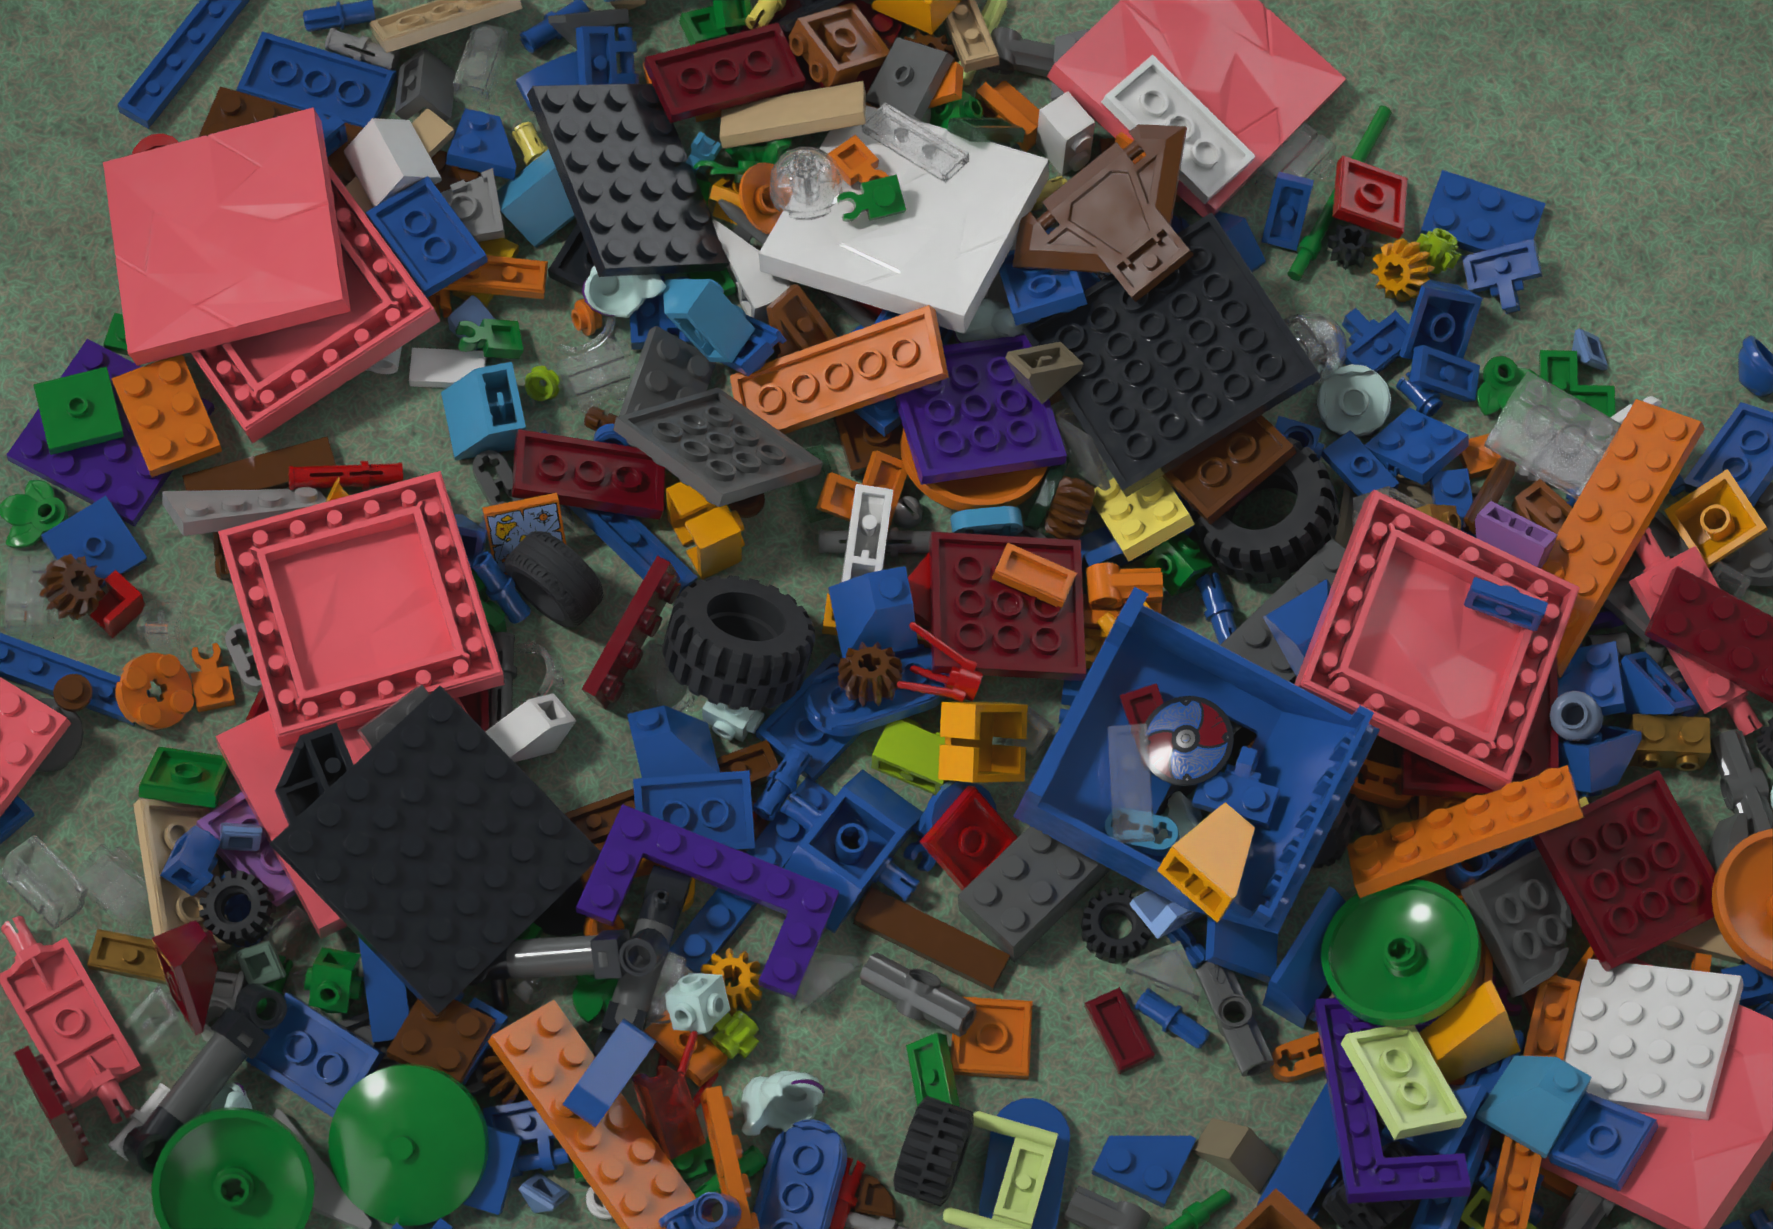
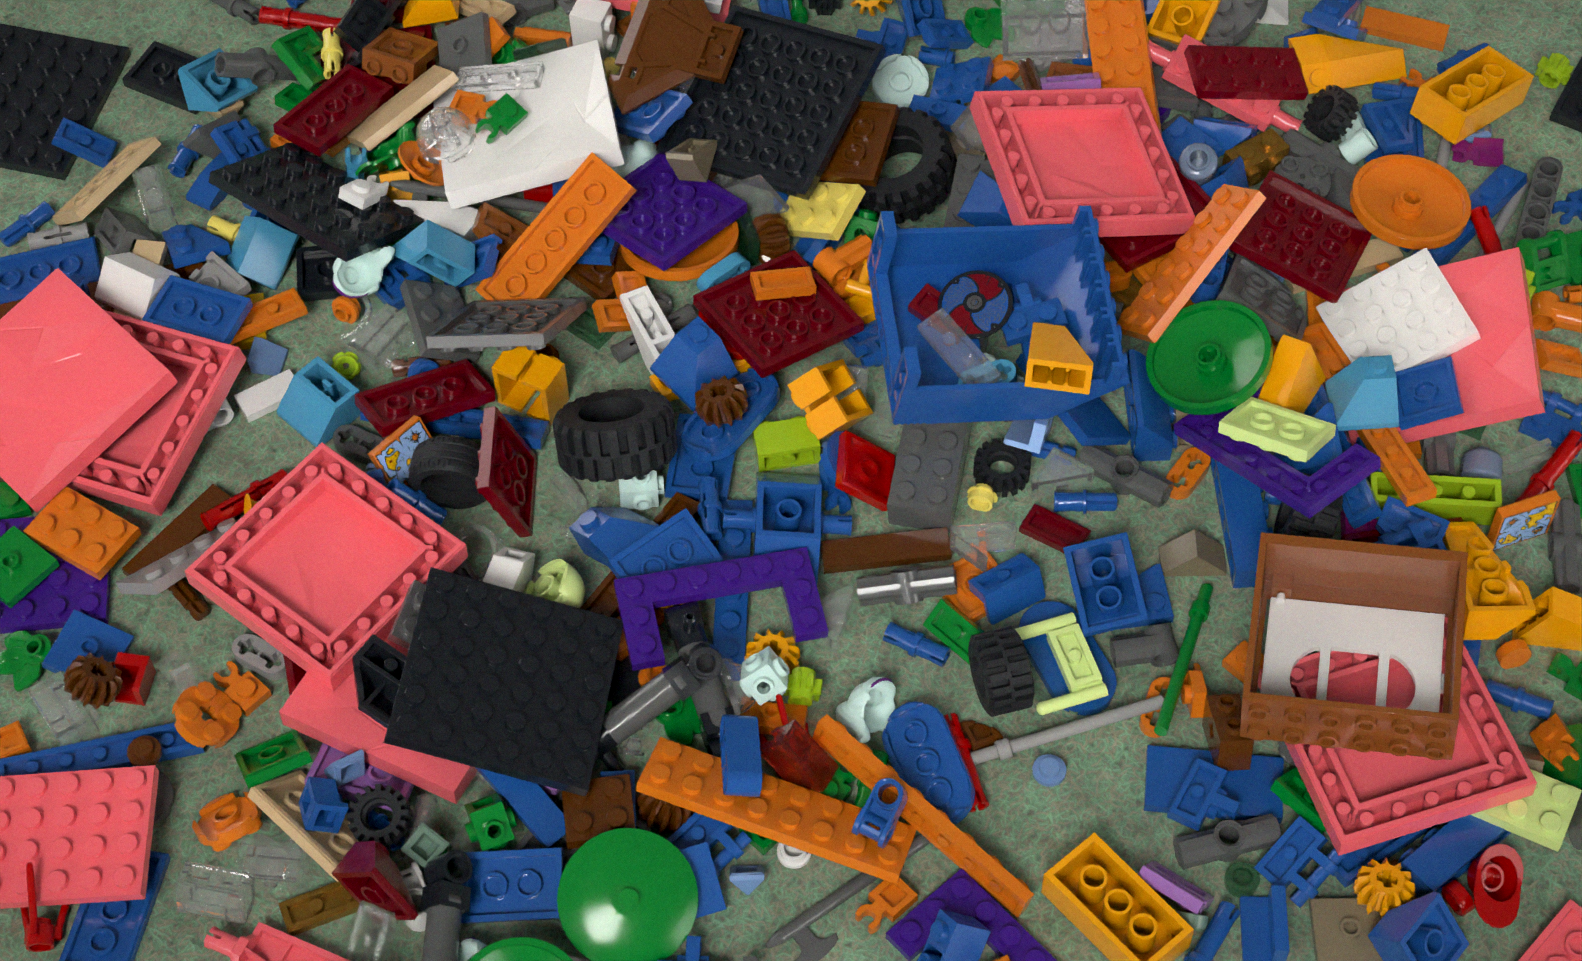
camera: 30 degrees left, 10 degrees down
green plate [455,318,524,359] -> none
dark red plate [582,556,681,710] -> none
red plant [897,622,983,702] -> none
blue plate [1463,577,1548,631] -> none
none -> orange plate [192,792,263,852]
none -> white plate [338,175,389,210]
none -> dark red plate [475,406,537,537]
none -> yellowish green cylinder [523,559,585,608]
none -> blue pin [883,622,951,668]
none -> clear slope [949,521,1017,572]
none -> light yellow plate [967,483,998,512]
none -> blue panel [968,553,1046,625]
none -> blue slope [1063,532,1149,637]
none -> dark grey plate [1274,155,1331,199]

